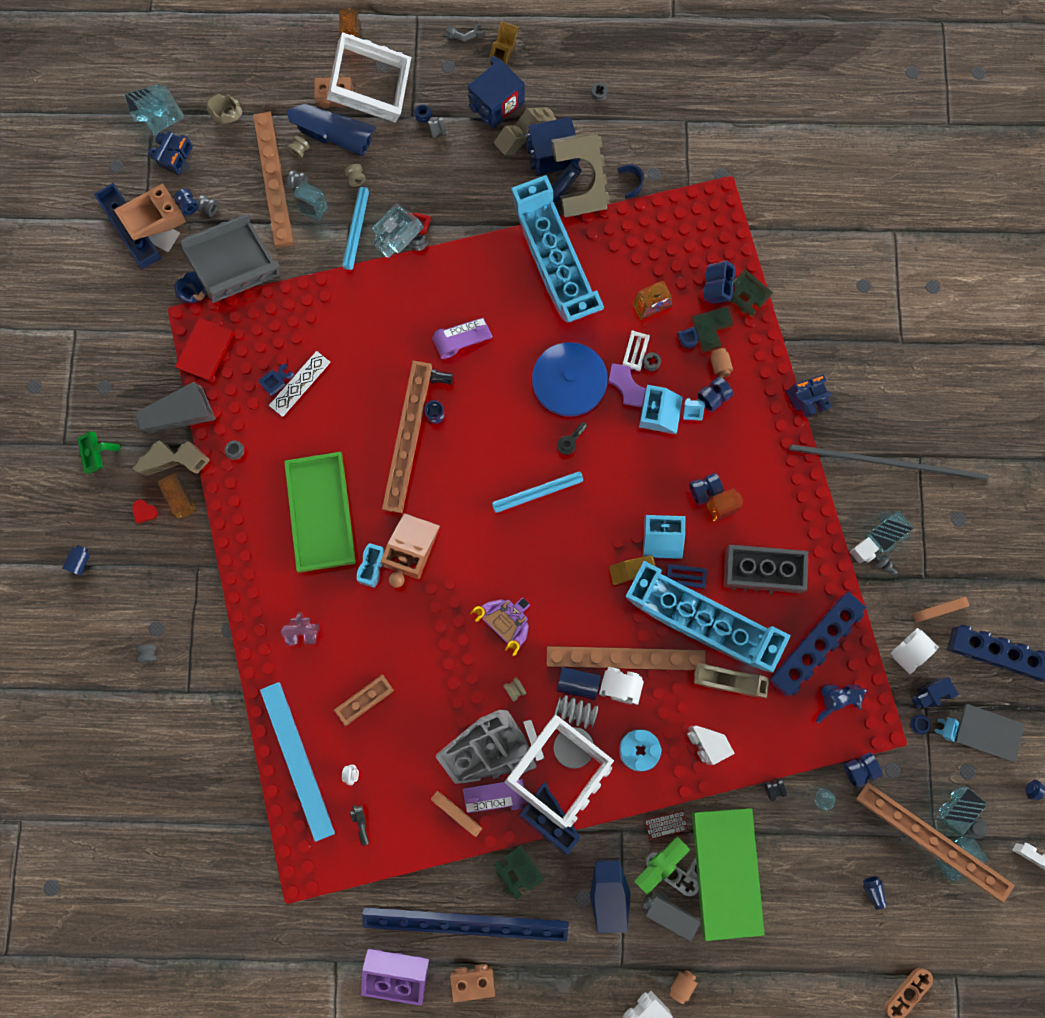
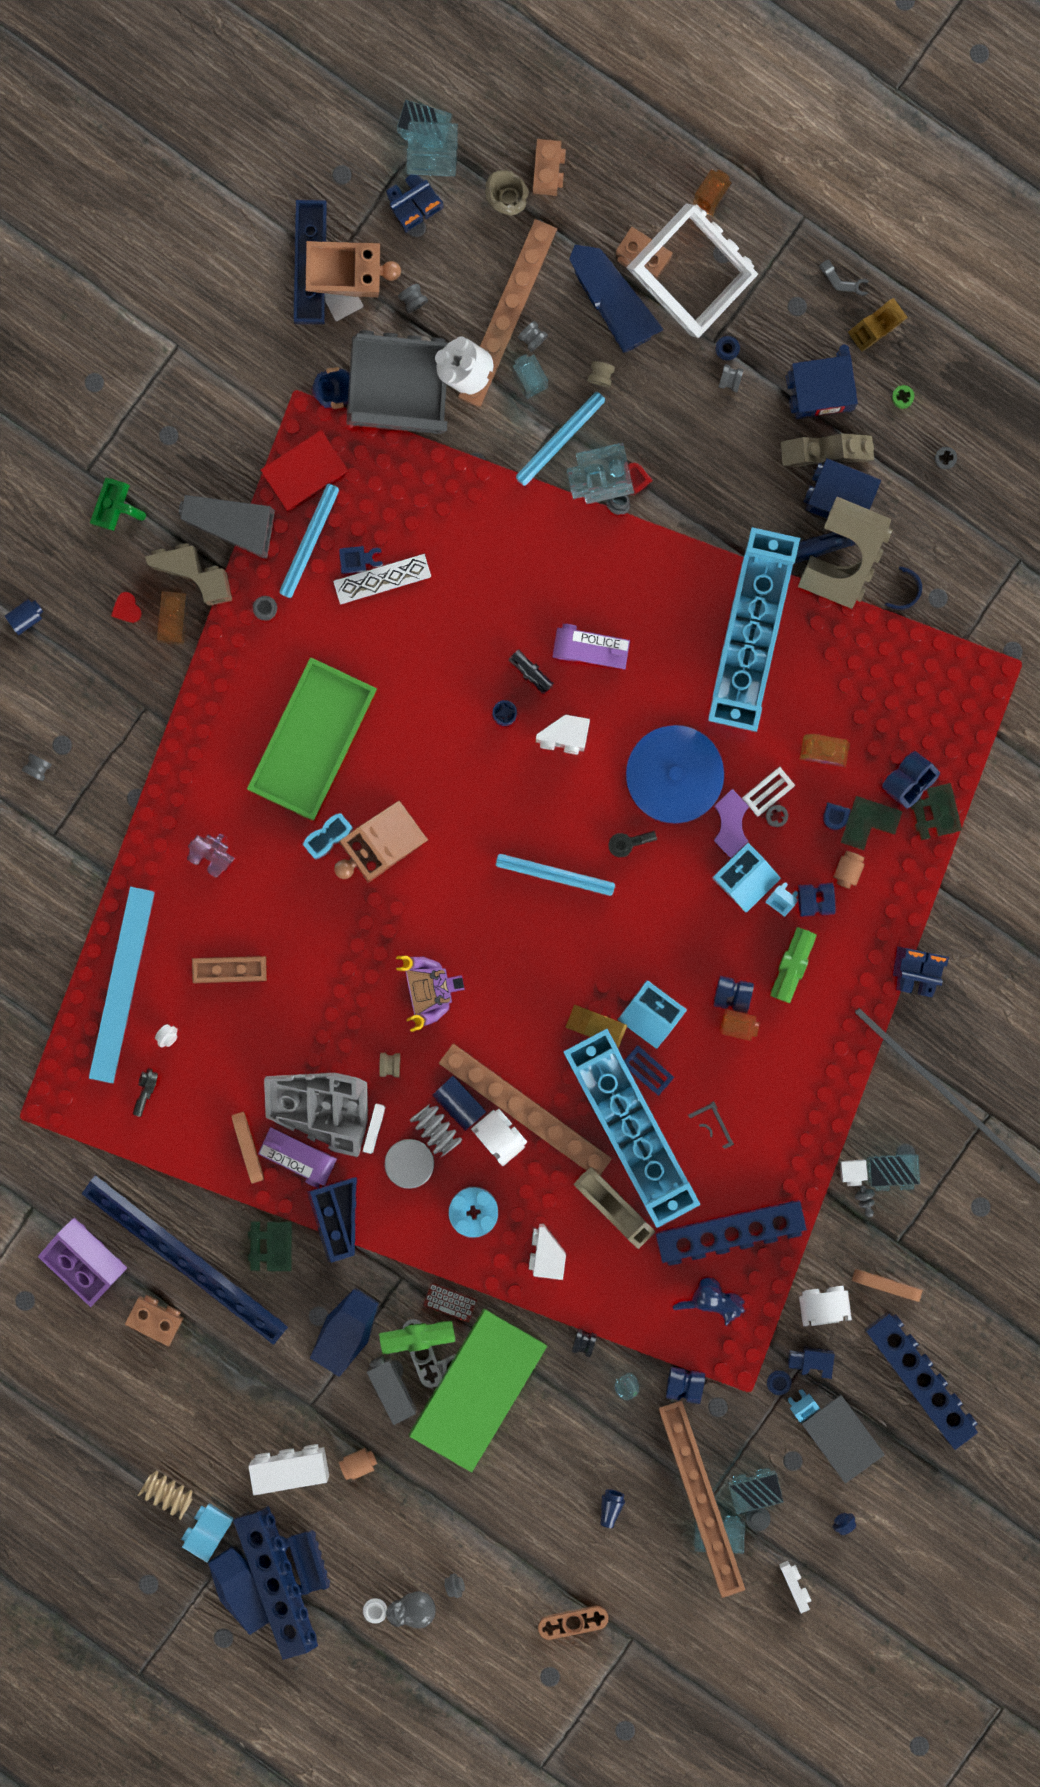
camera: 30 degrees right, 10 degrees up
dark blue wheel [174,189,199,215] -> none
dark tan wheel [287,136,310,159] -> none
nougat plate [382,361,433,513] -> none
white window [504,715,614,829] -> none
dark grey brick [724,545,808,593] -> none
none -> medium azure axle [280,484,339,598]
none -> white brick [435,336,493,394]
none -> nougat brick [533,139,566,196]
none -> white slope [536,715,590,755]
none -> bright green piece [770,927,816,1003]
none -> bright green bush [892,385,914,409]

